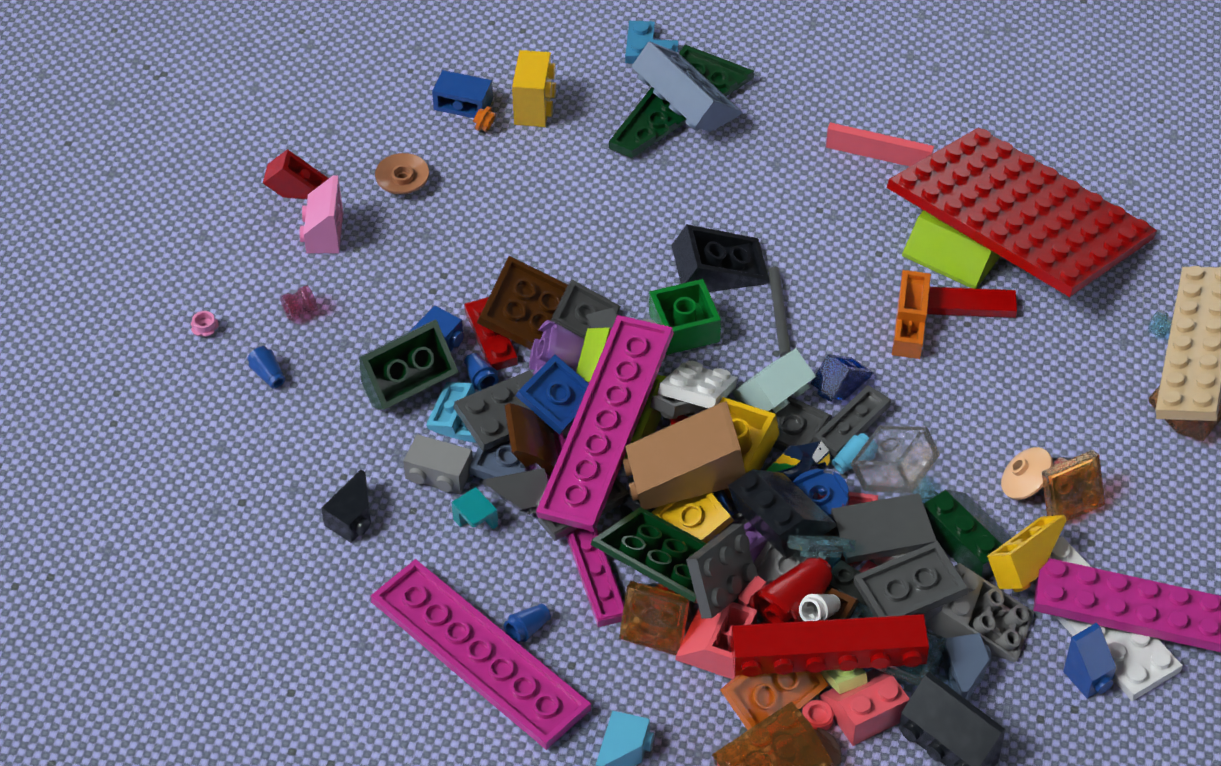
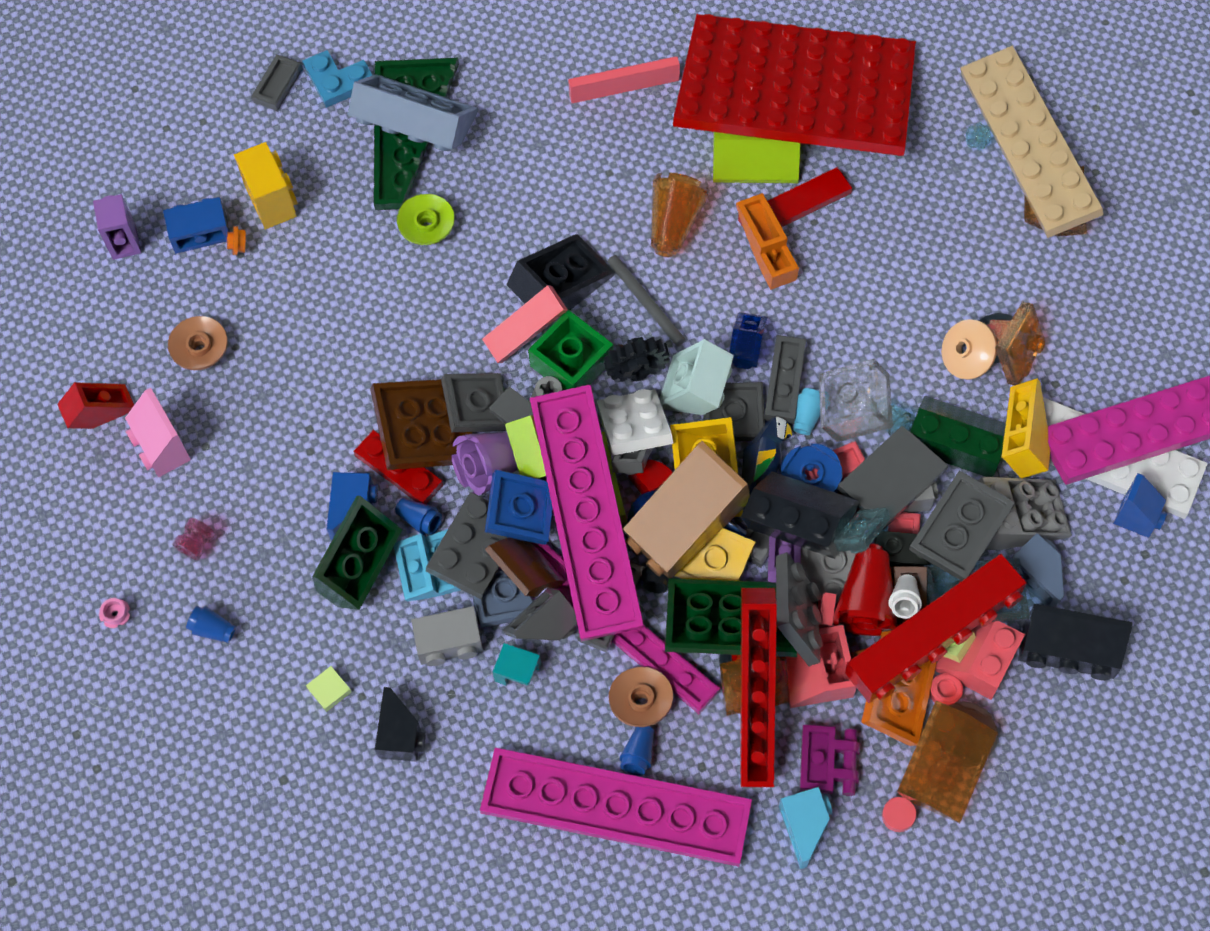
camera: 30 degrees left, 15 degrees up
none -> medium lavender brick [93,194,141,260]
none -> dark grey tile [251,54,303,111]
none -> yellowish green tile [306,666,352,712]
none -> lime dish [397,194,455,245]
none -> coral tile [482,285,568,363]
none -> black gear [604,337,670,382]
none -> nougat dish [609,667,673,727]
none -> clear orange cone [651,172,710,258]
none -> red brick [740,588,777,787]
none -> magenta plate [799,725,860,796]

